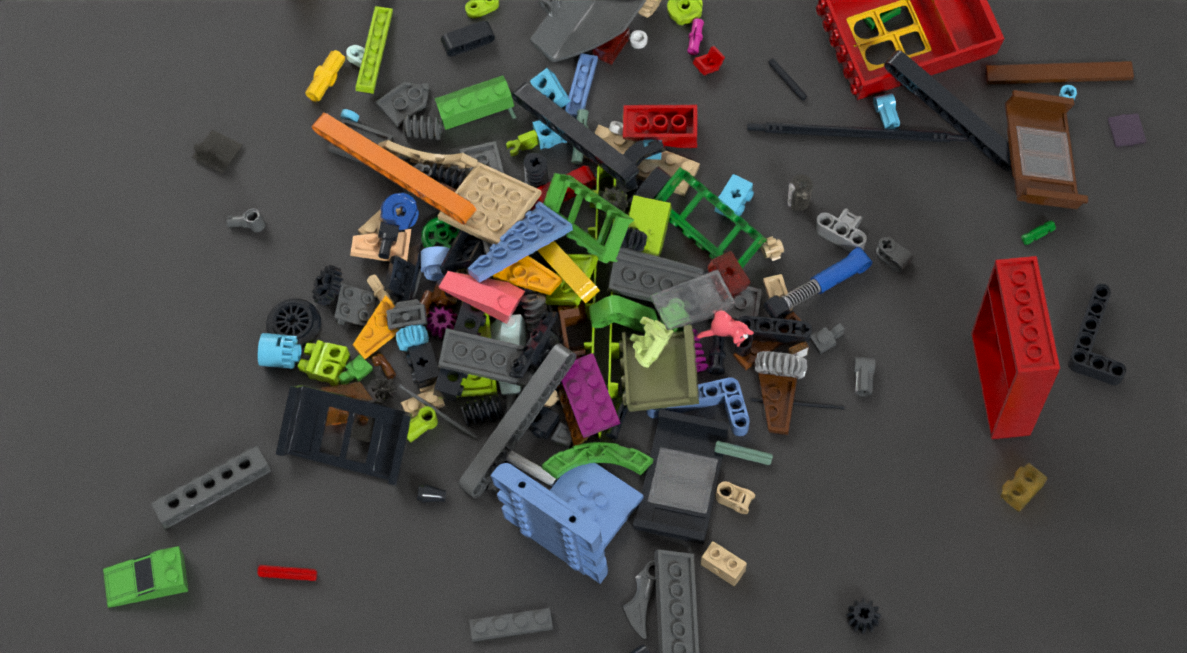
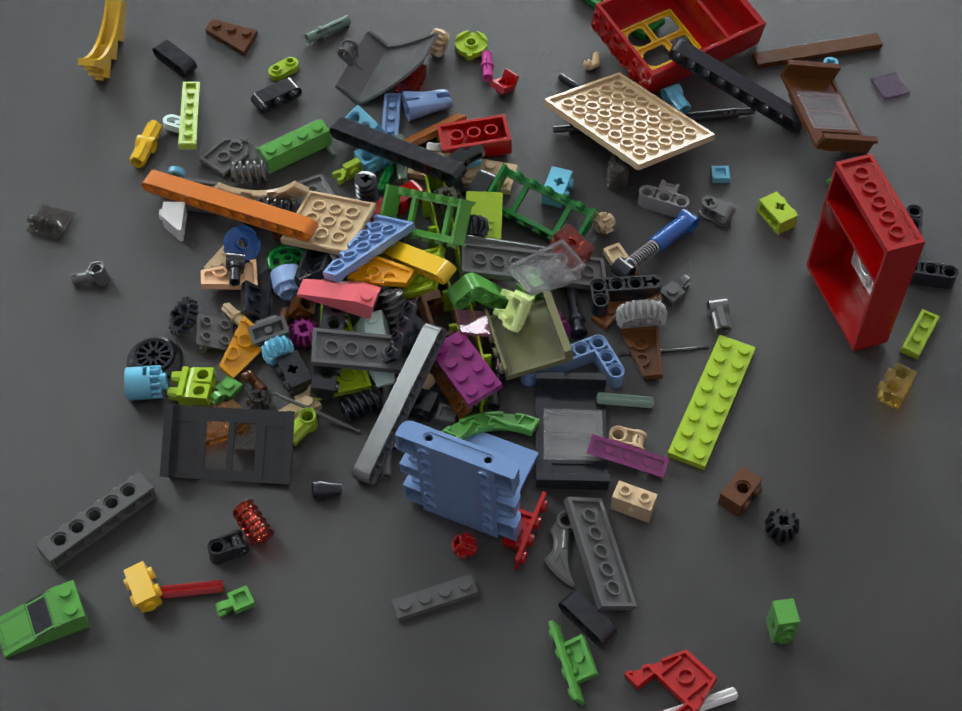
camera: 15 degrees left, 10 degrees down
white tile [629,30,647,49] -> none
coral animal [697,310,754,347] -> none
none -> yellow brick [123,561,163,613]
none -> white slope [159,202,188,241]
none -> black piece [207,530,250,565]
none -> bright green plate [215,585,255,617]
none -> clear red piece [232,499,274,545]
none -> green axle [377,164,395,195]
none -> medium blue piece [401,89,453,121]
none -> dark orange tile [404,113,468,146]
none -> red gear [452,532,478,559]
none -> clear pink piece [454,309,491,337]
none -> red bracket [502,491,549,570]
none -> tan plate [543,72,715,170]
none -> tan arm [583,52,601,71]
none -> magenta plate [586,434,669,478]
none -> lime plate [667,335,756,470]
none -> medium azure tile [711,166,730,183]
none -> reddish brown brick [718,466,763,516]
none -> lime brick [757,191,798,235]
none -> lime tile [900,309,940,360]

